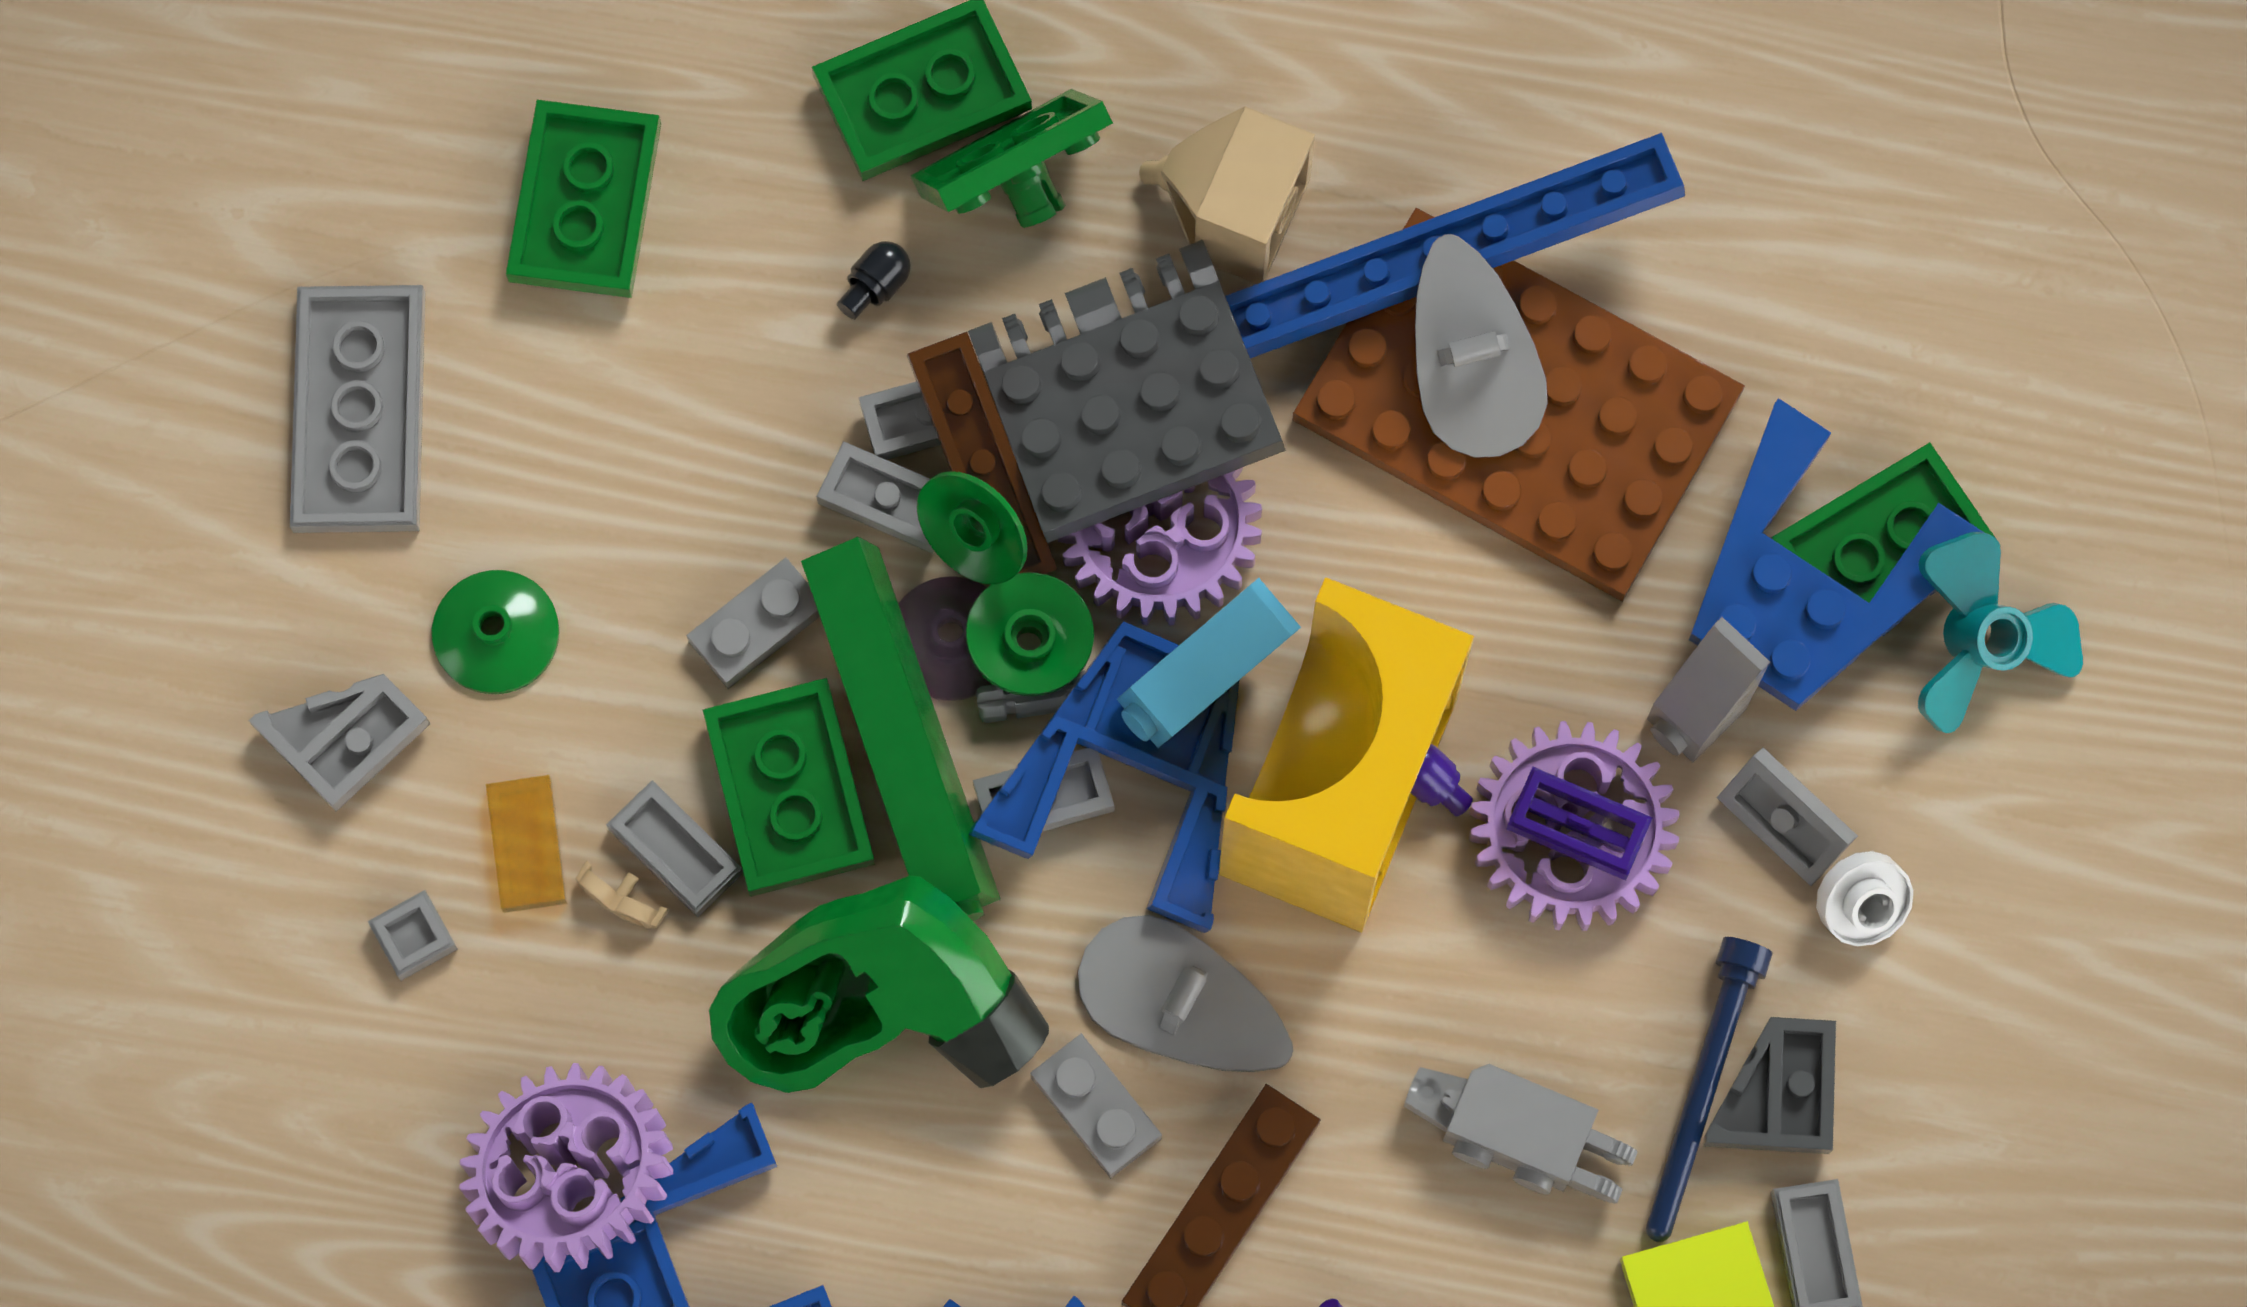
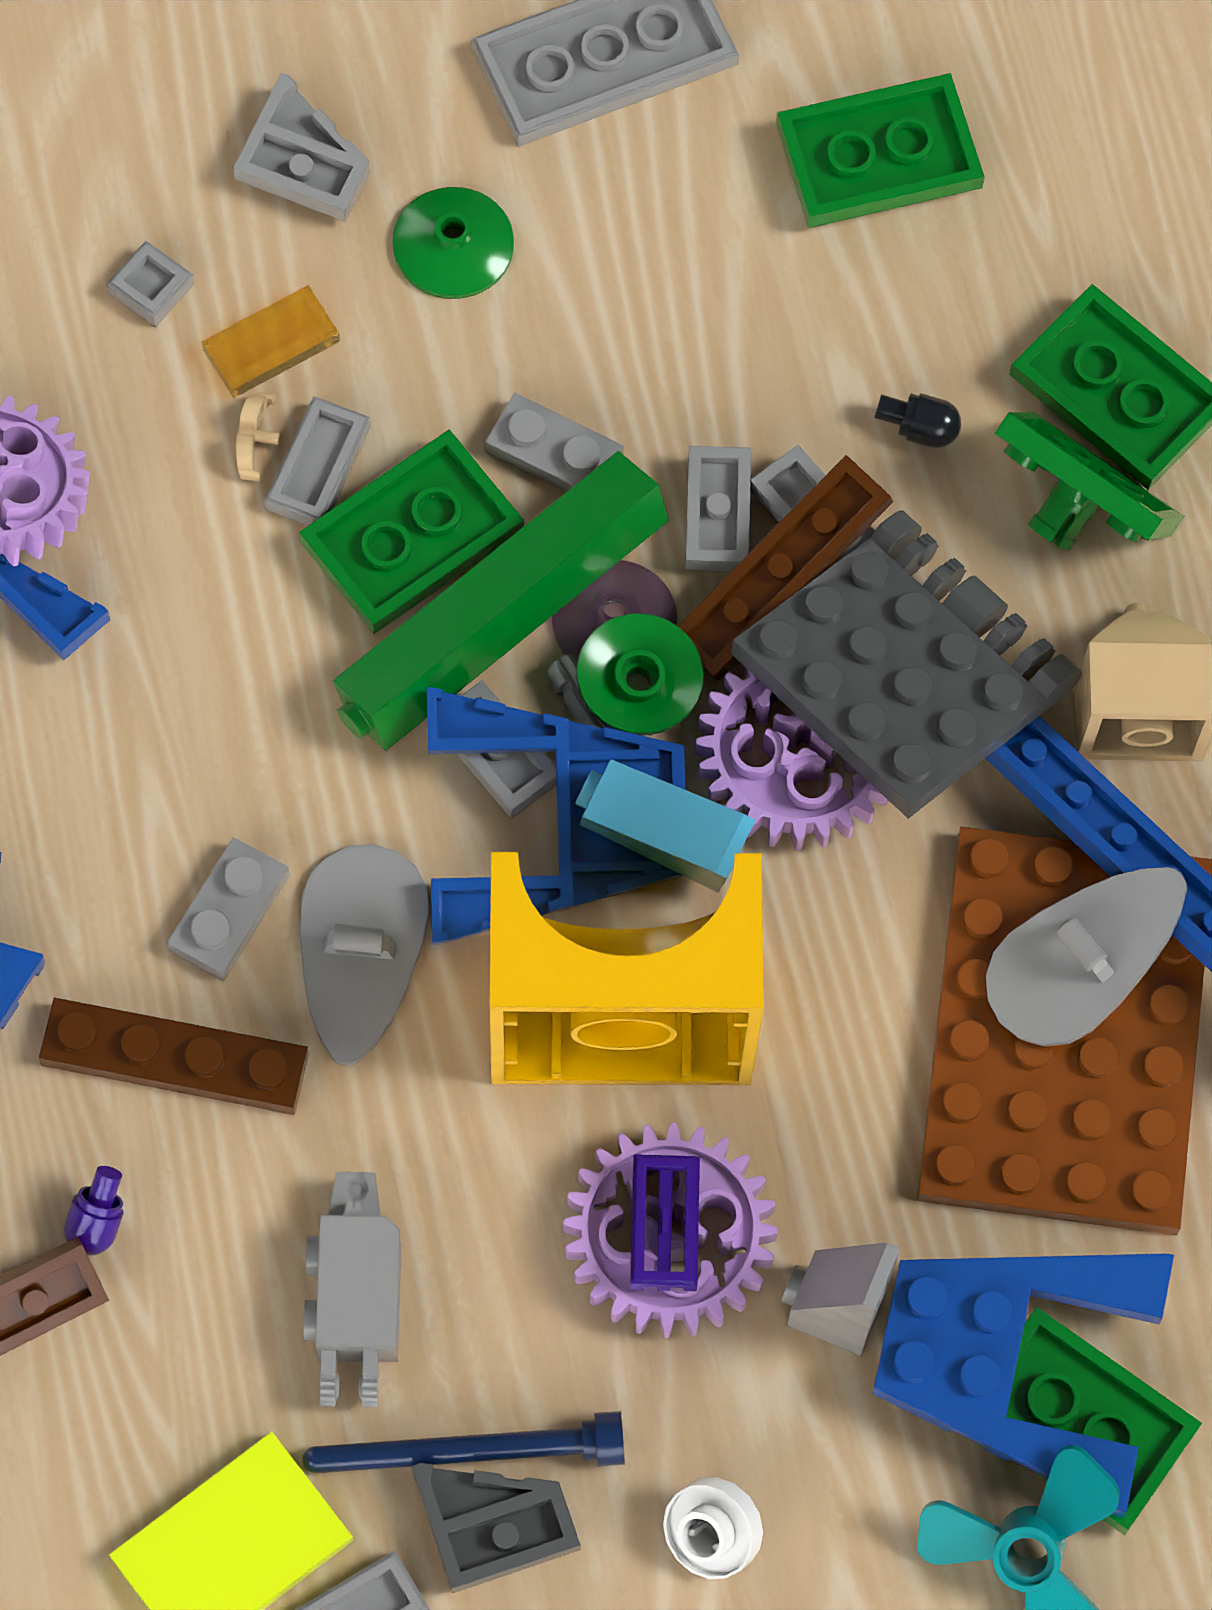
camera: 65 degrees right, 5 degrees down
green piece [709,876,1049,1093] -> none
green dish [917,471,1027,584] -> none
dark purple cylinder [1411,744,1473,817] -> none
light grey plate [1716,748,1858,886] -> none

